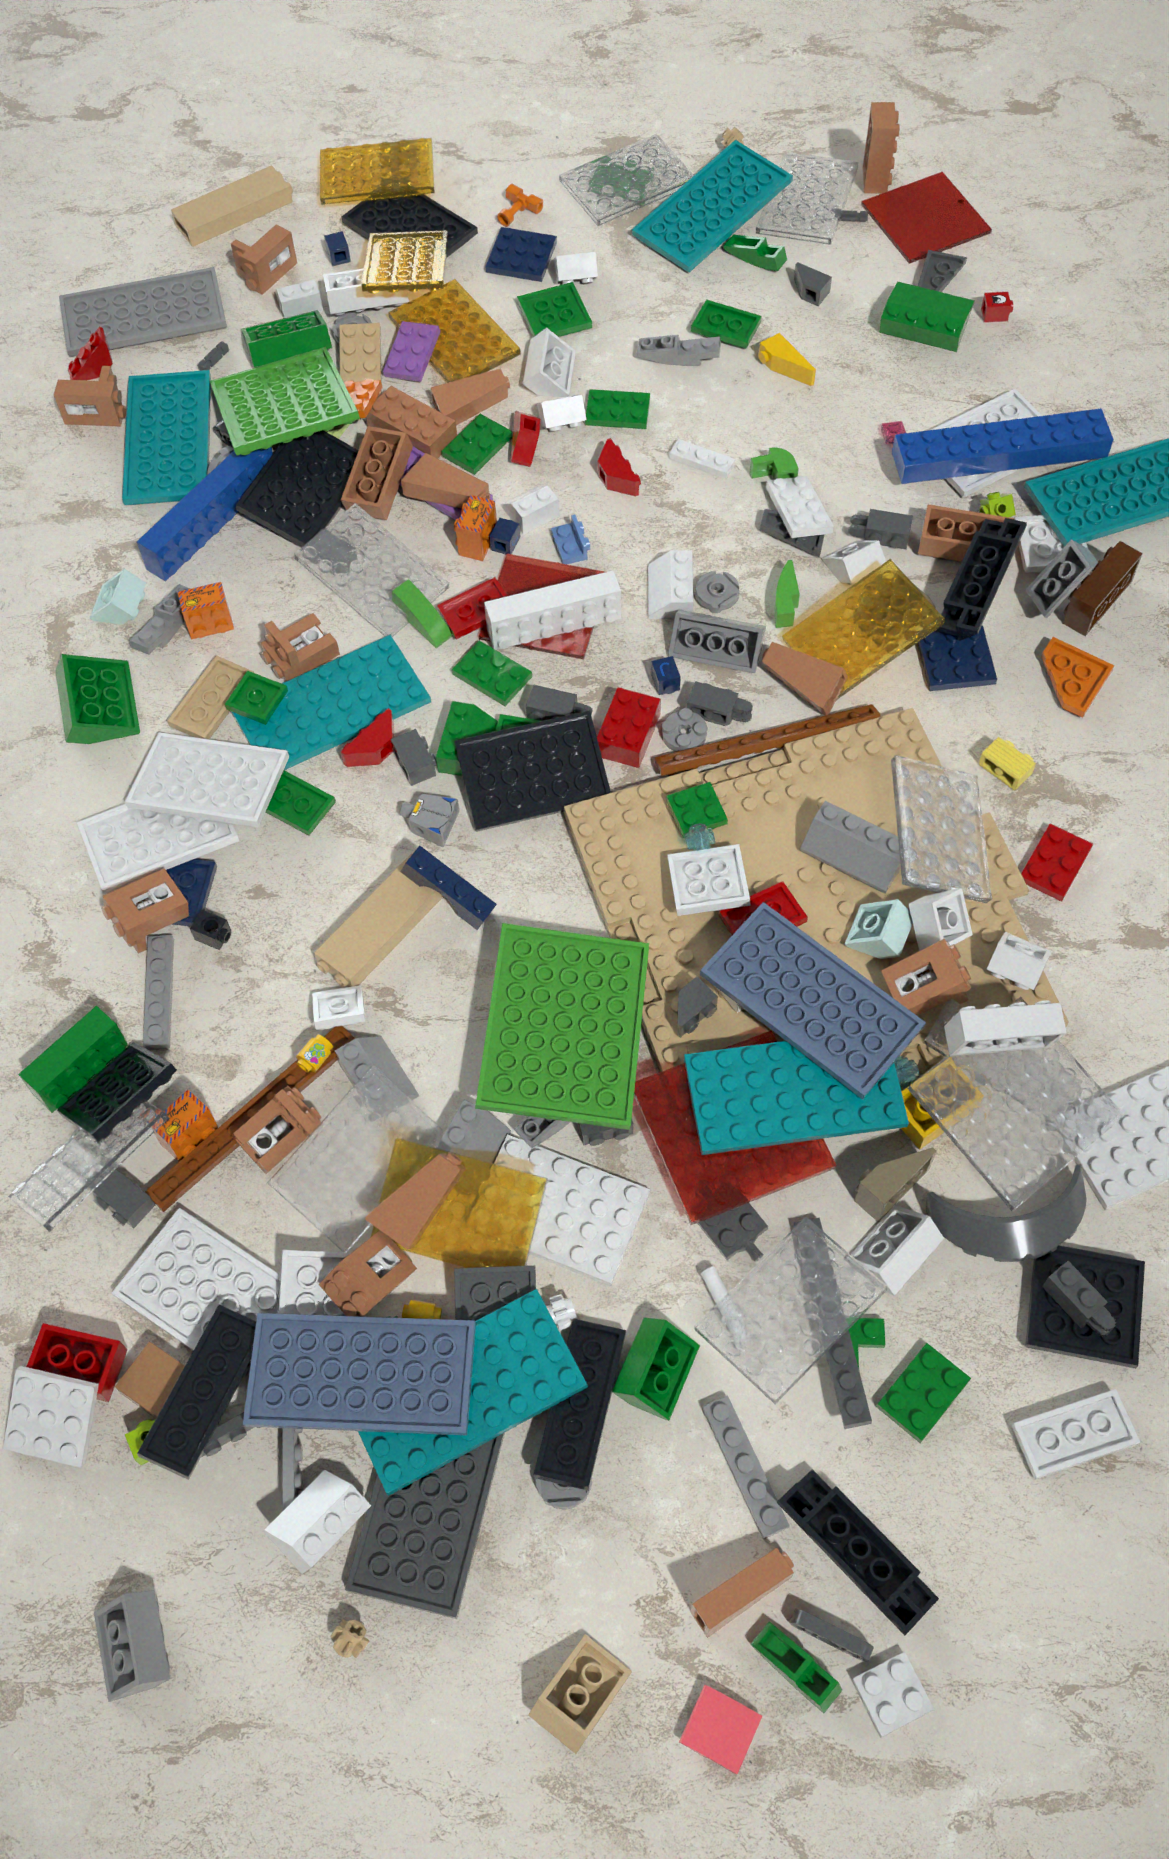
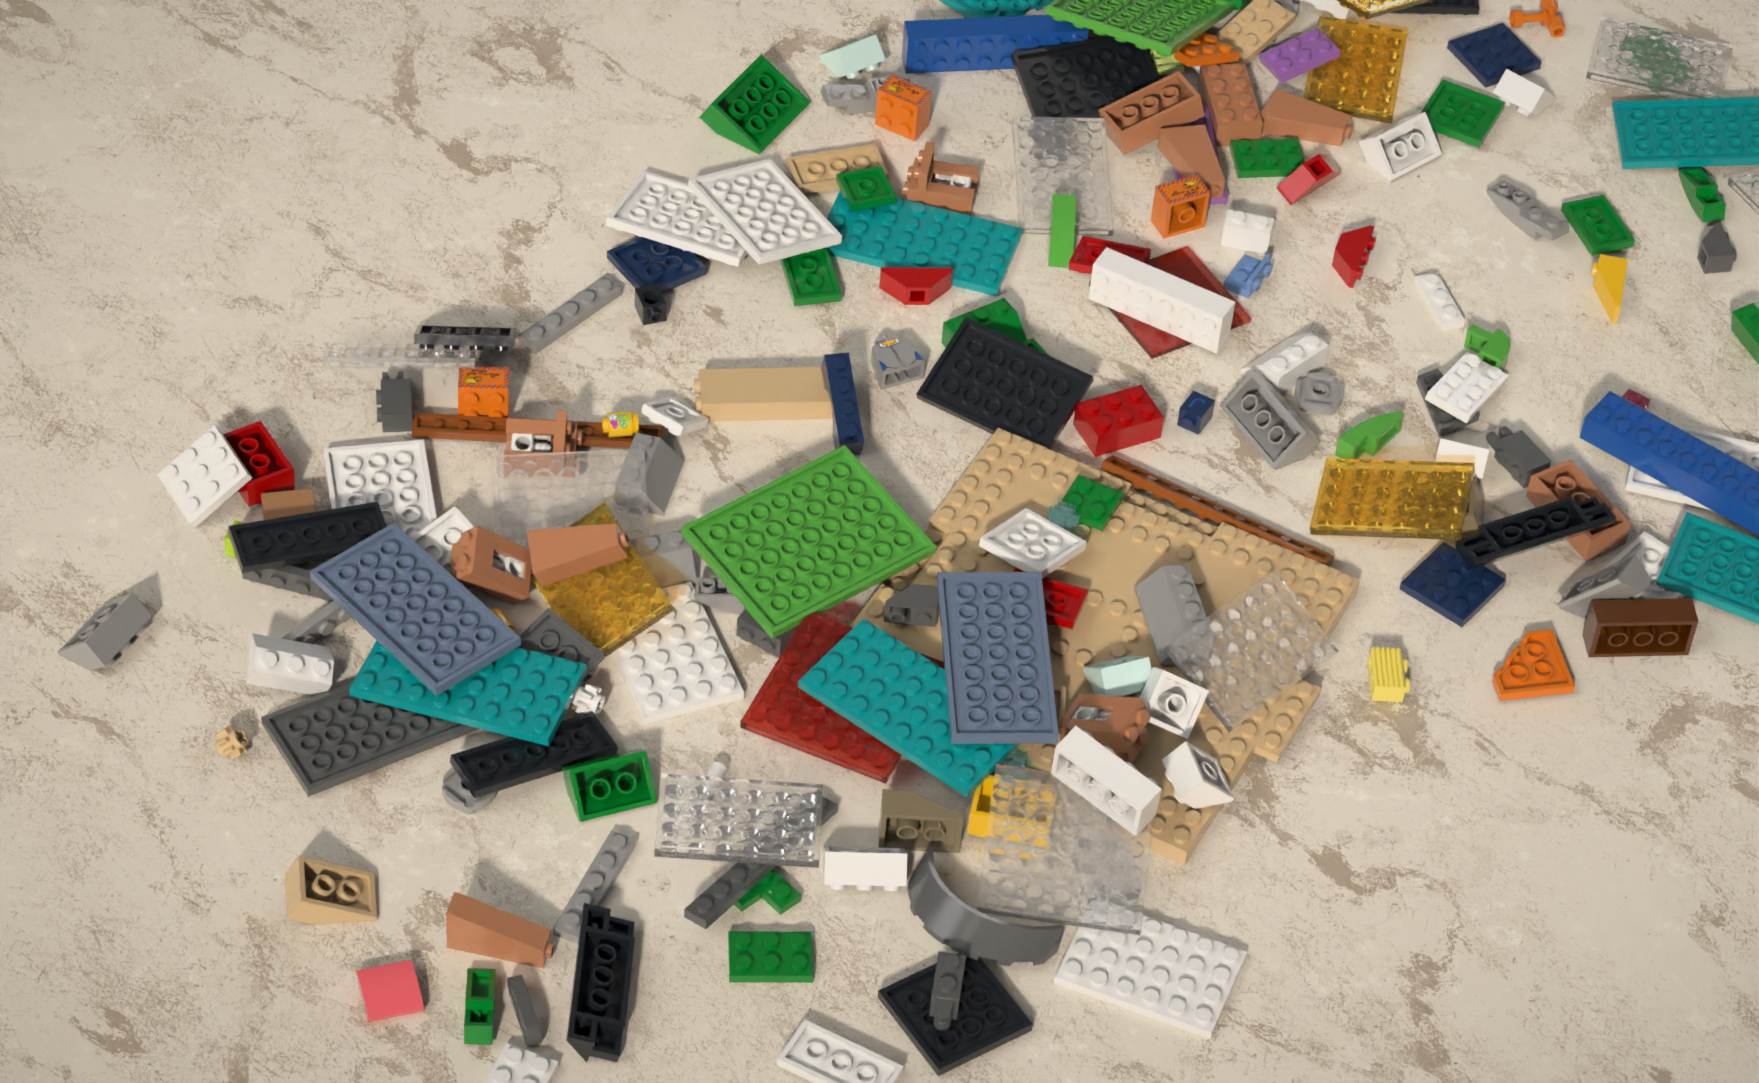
camera: 40 degrees right, 15 degrees down
green brick [18,1005,128,1113] -> none
nougat brick [101,869,189,954] -> none
dark grey brick [391,729,437,786] -> none
green plate [452,640,532,707] -> none
dark blue brick [490,518,520,556] -> none
dark grey hinge [526,685,593,721] -> none
white slope [536,395,586,432] -> none
green plate [585,389,650,429] -> none
light grey plate [662,708,708,752] -> none
dark grey hinge [687,681,753,726] -> none
dark grey plate [694,1186,768,1262] -> none
nougat slope [762,642,848,715] -> none
lime brick [979,492,1016,517] -> none
red plate [1021,823,1093,902] -> none

